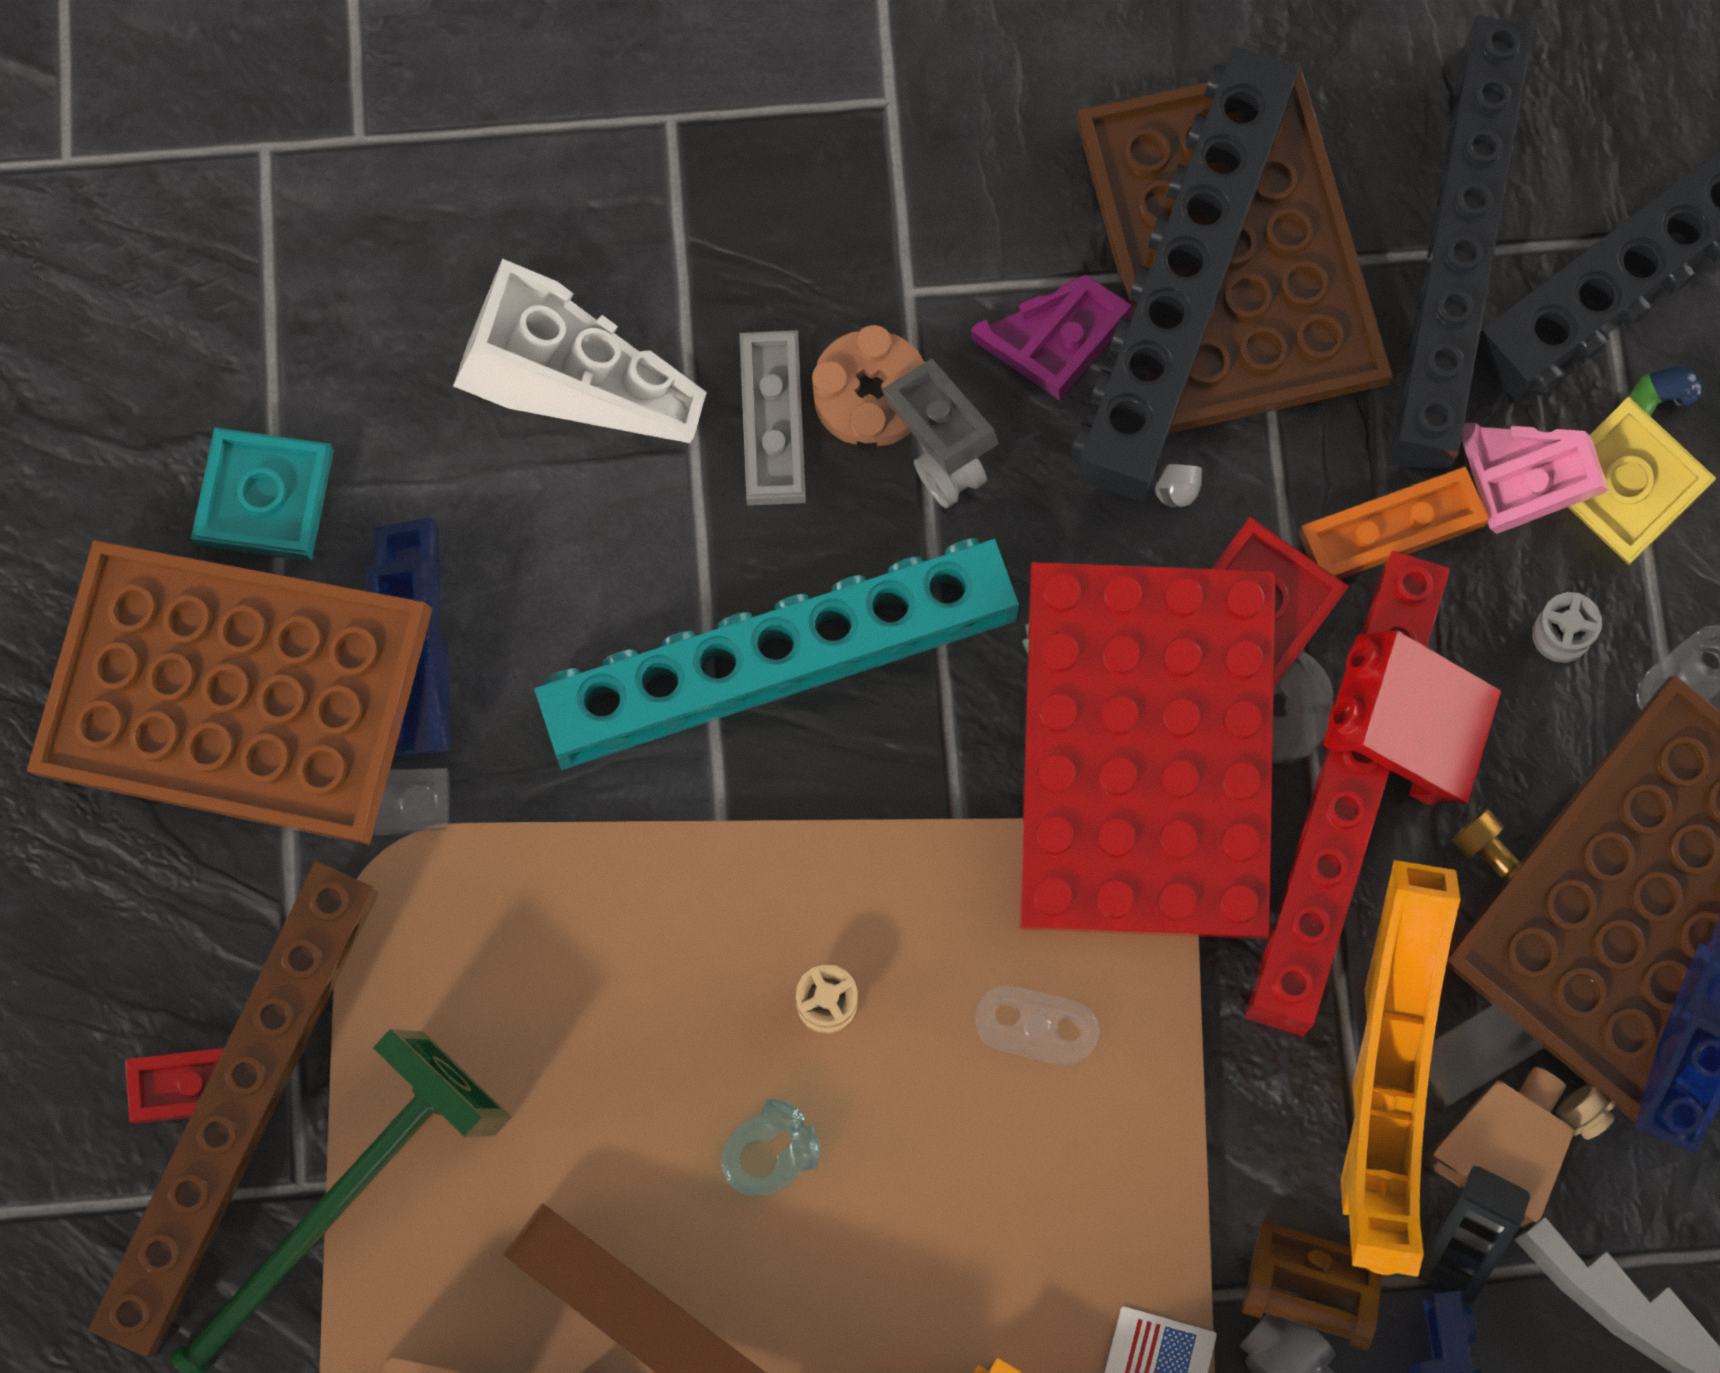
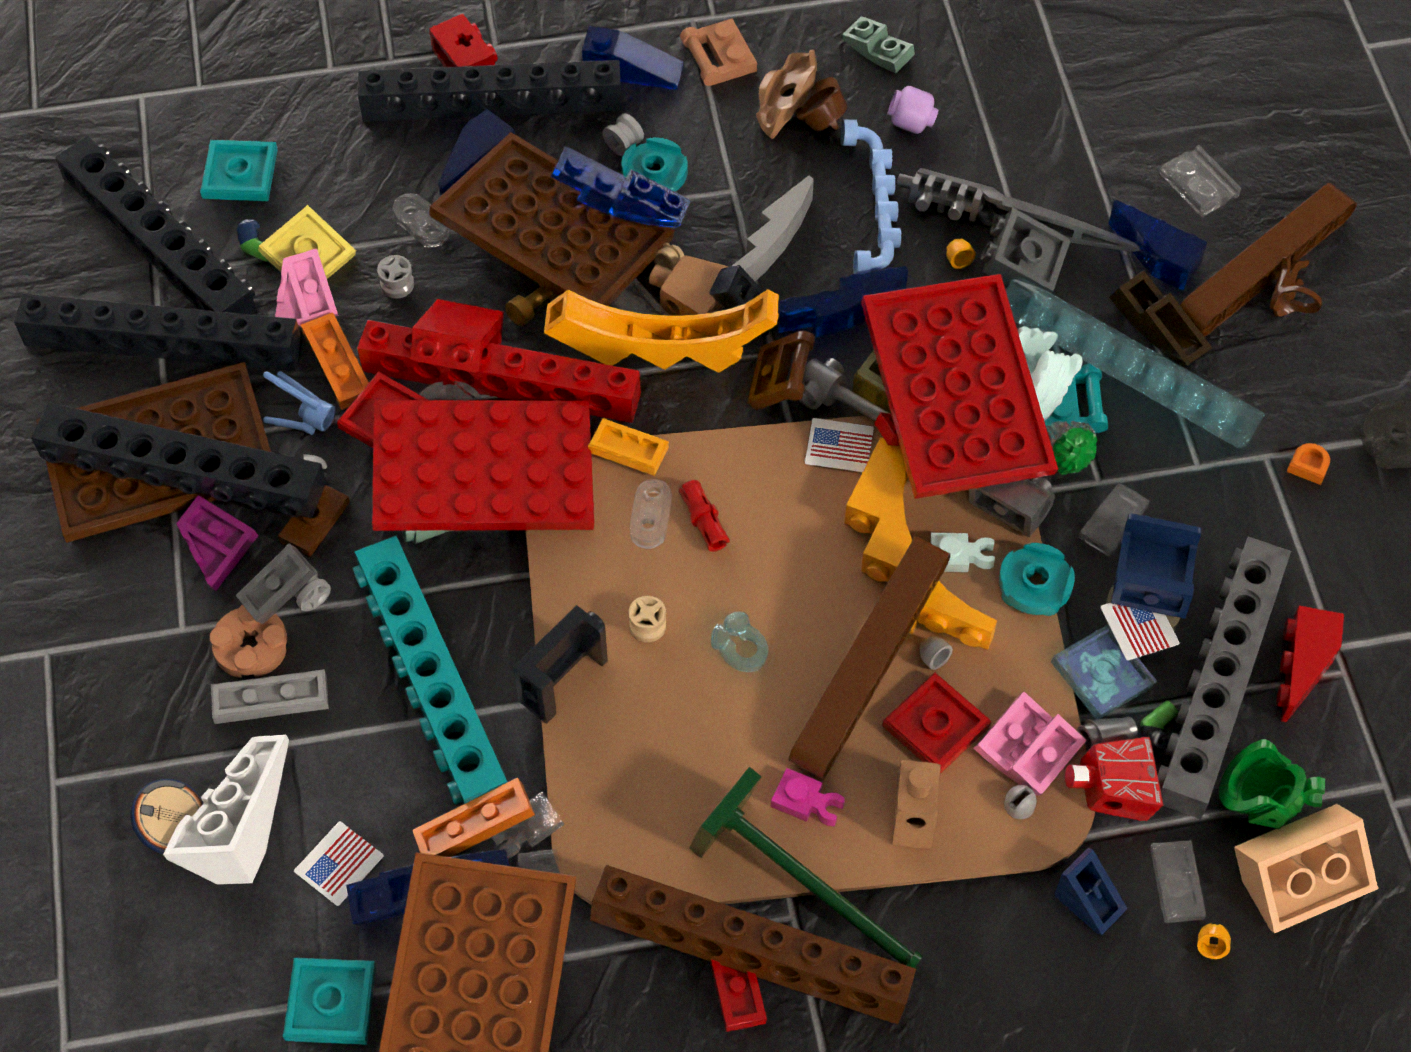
camera: 95 degrees left, 15 degrees down
none -> piece [130,779,204,854]
none -> medium blue plant [263,371,336,435]
none -> reddish brown plate [278,485,350,557]
none -> sticker [294,821,384,906]
none -> orange plate [412,778,535,857]
none -> clear plate [492,792,565,859]
none -> black panel [513,605,608,724]
none -> light orange plate [588,418,669,476]
none -> red pin [679,480,730,552]
none -> dark pink plate [771,768,845,826]

